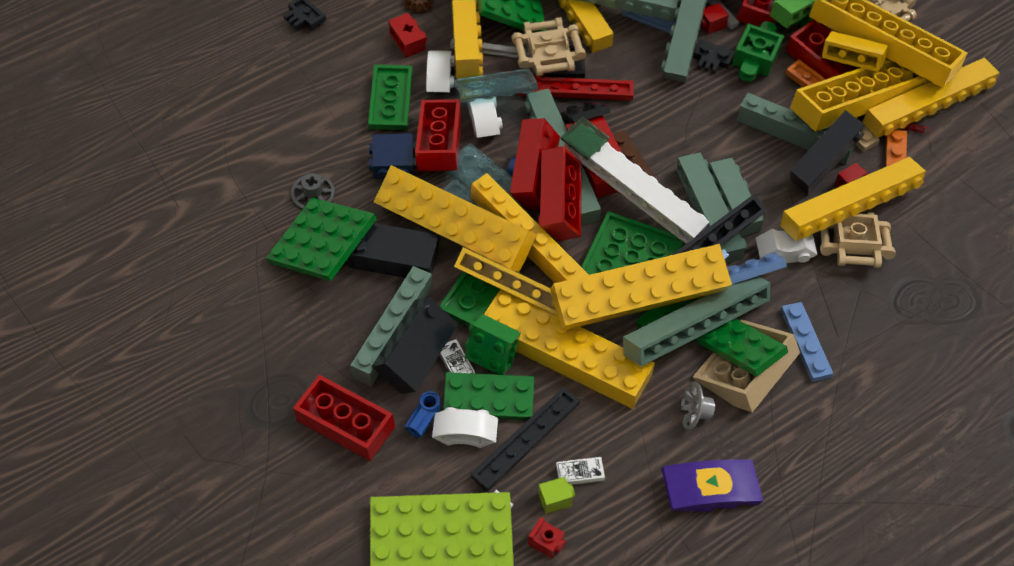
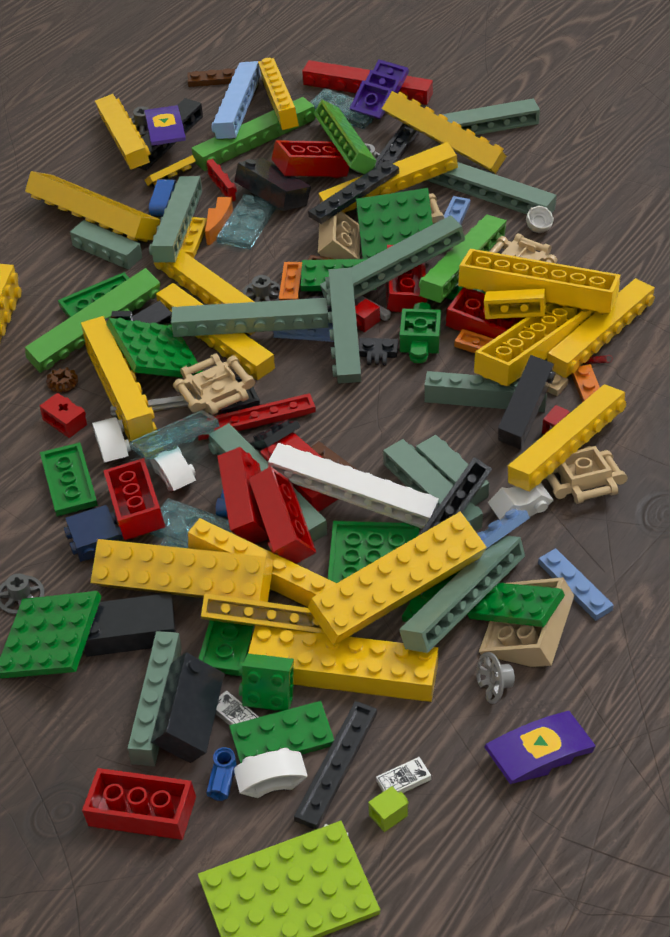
camera: 15 degrees left, 10 degrees down
red brick [528,517,566,558] -> none
clear green piece [561,116,610,161] -> none

